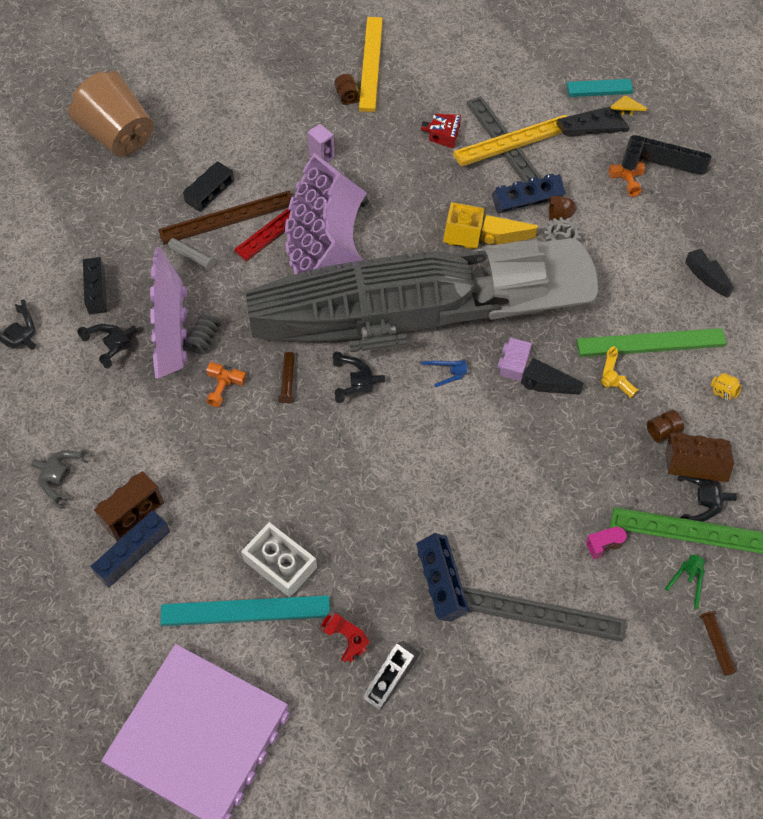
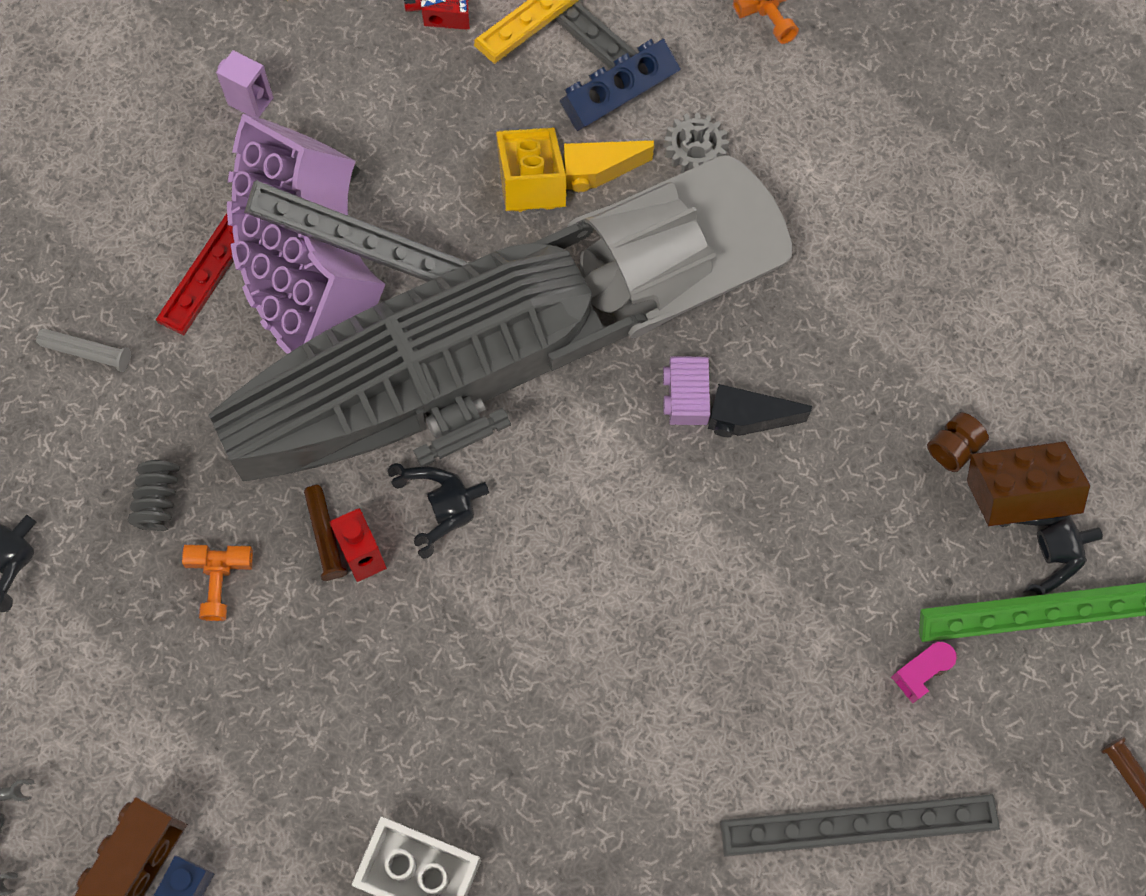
camera: 20 degrees left, 10 degrees up
lavender brick [150,247,187,379] -> none
reddish brown tile [158,190,292,245] -> none
black brick [183,161,234,212] -> none
dark blue brick [416,533,470,622] -> none
blue plant [421,360,467,387] -> none
reddish brown brick [549,196,576,220] -> none
bright green tile [576,328,726,357] -> none
yellow pin [600,346,639,399] -> none
green plant [665,555,705,609] -> none
black slope [685,249,734,298] -> none
yellow head [711,373,742,401] -> none
none -> tile [244,180,469,282]
none -> red torso [329,508,387,582]

